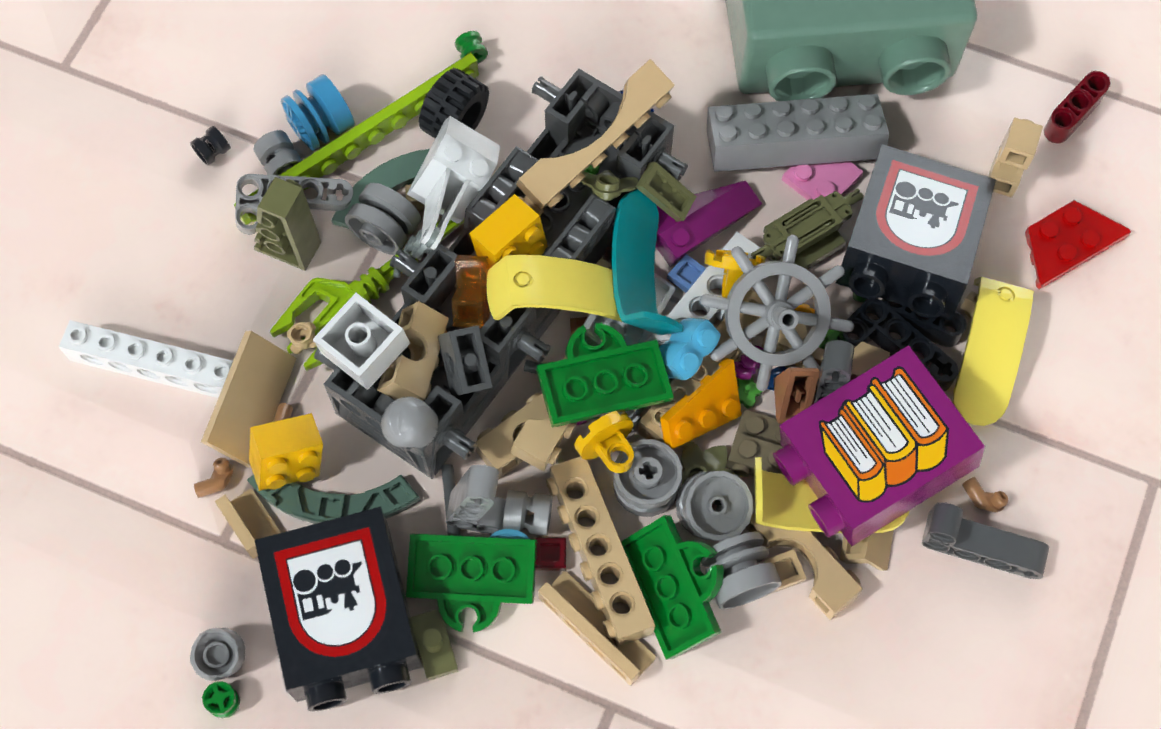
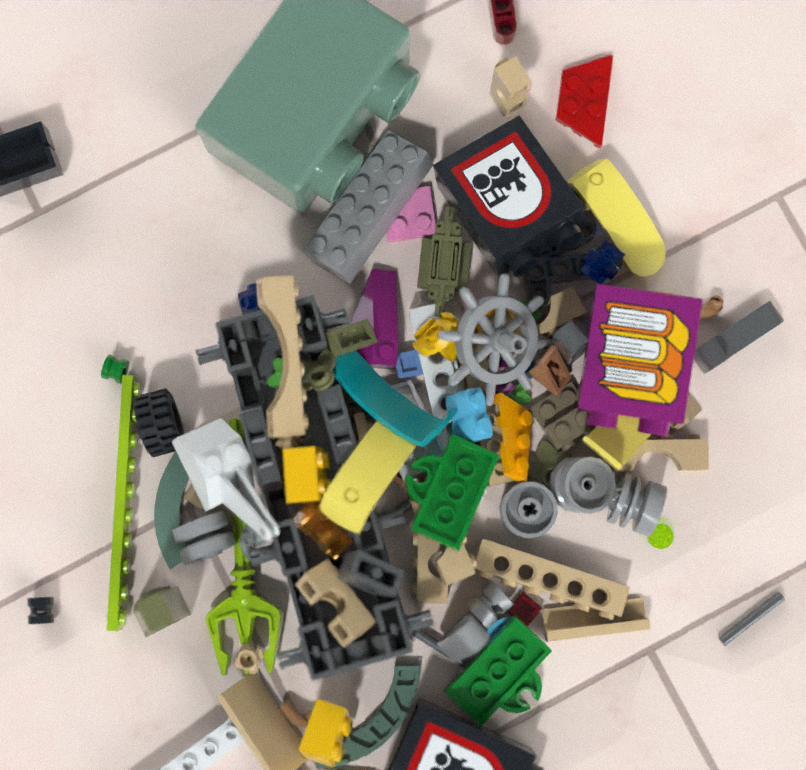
camera: 50 degrees left, 15 degrees up
light grey beam [235,174,353,235] -> none
light grey wheel [253,130,302,175] -> none
dark azure wheel [281,74,355,151] -> none
white brick [313,293,410,390] -> none
light grey hair [381,397,438,448] -> none
olive tile [410,609,459,681] -> none
yellow tile [574,411,634,473] -> none
green plate [621,515,724,660] -> none
tan plate [764,549,806,591] -> none
none -> clear blue brick [581,239,625,285]
none -> clear neon green tile [647,524,674,549]

